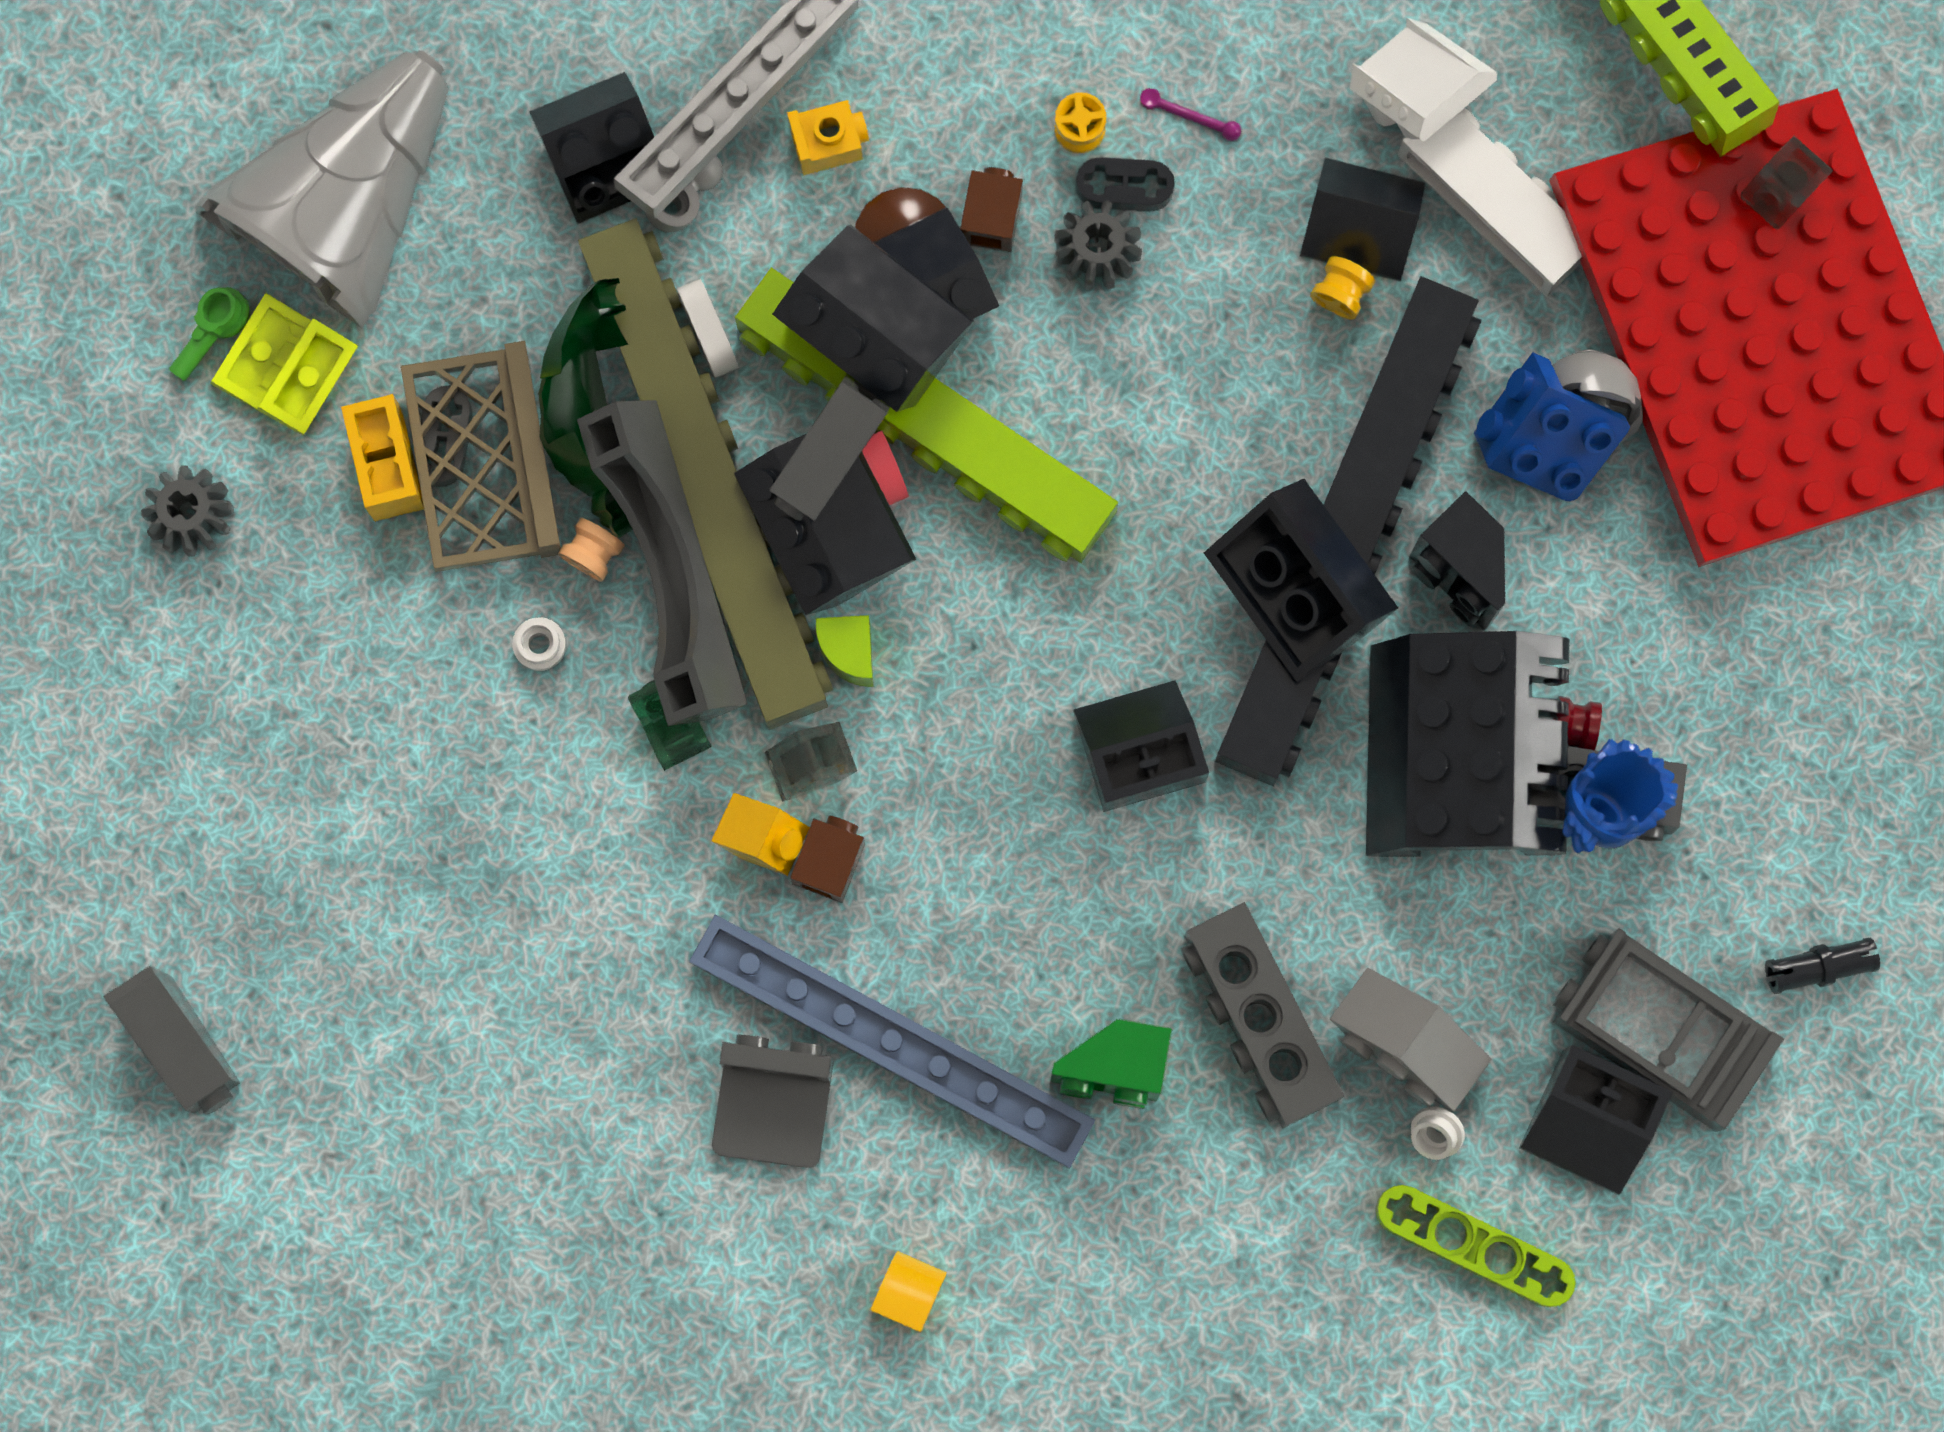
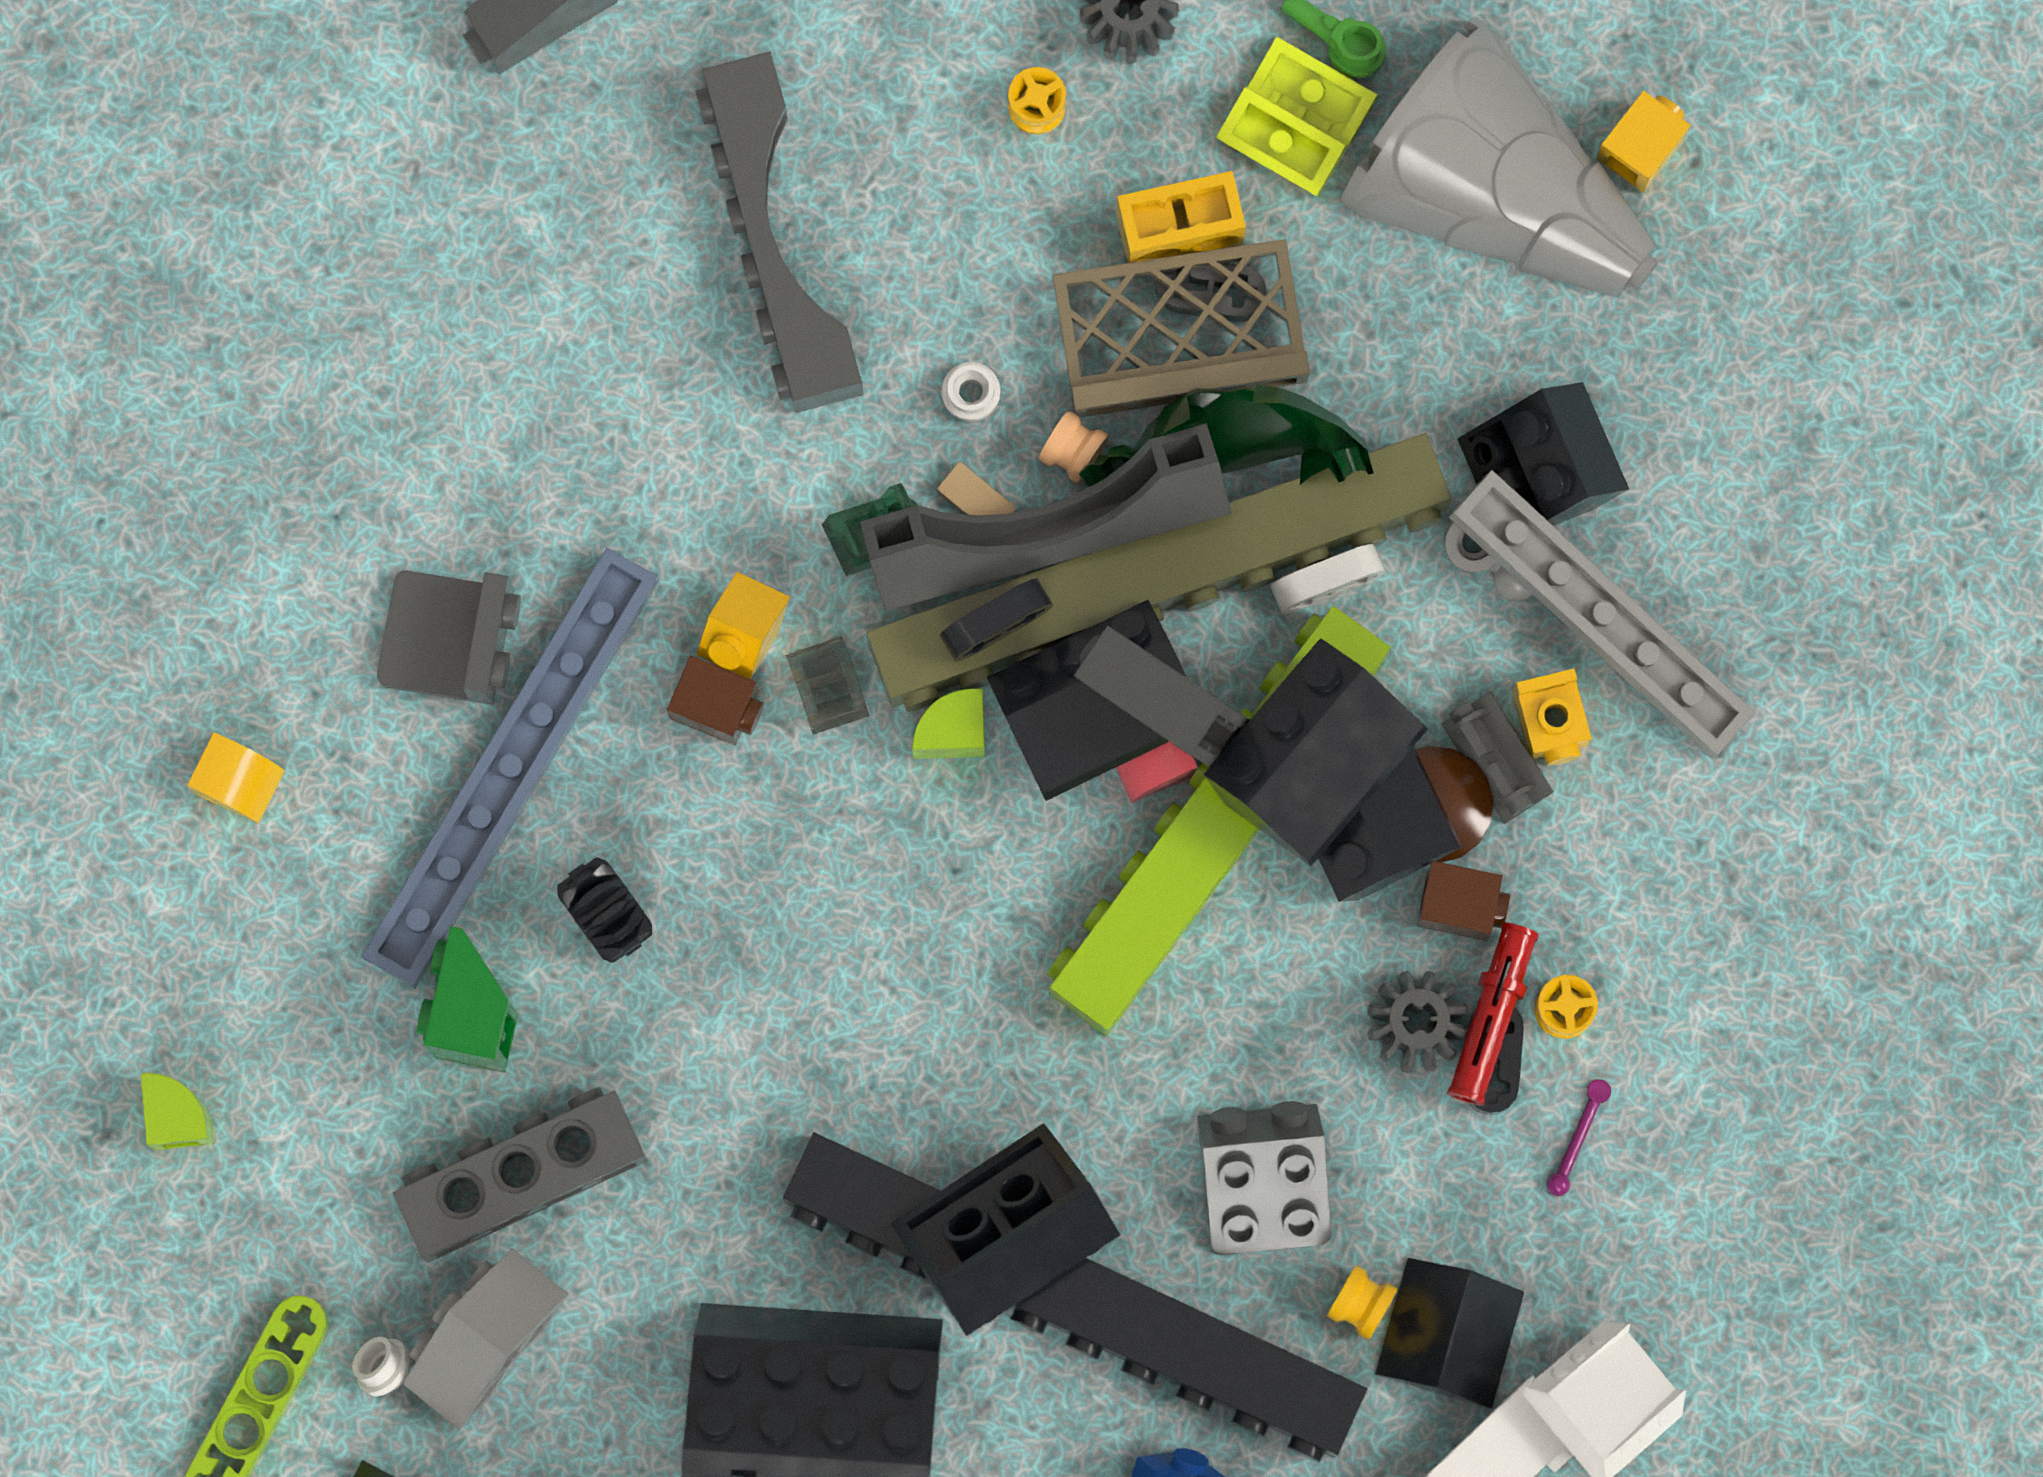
camera: 90 degrees right, 0 degrees up
black slope [1073,680,1209,812] -> none
black slope [1409,491,1505,631] -> none
none -> lime brick [140,1073,215,1151]
none -> black gear [557,857,652,963]
none -> dark grey arch [695,51,863,413]
none -> tan piece [936,461,1017,516]
none -> black beam [940,578,1053,662]
none -> yellow wheel [1008,67,1066,135]
none -> bracket [1197,1101,1331,1255]
none -> dark grey hinge [1441,691,1554,824]
none -> red pin [1447,922,1539,1106]
none -> yellow brick [1596,90,1691,193]

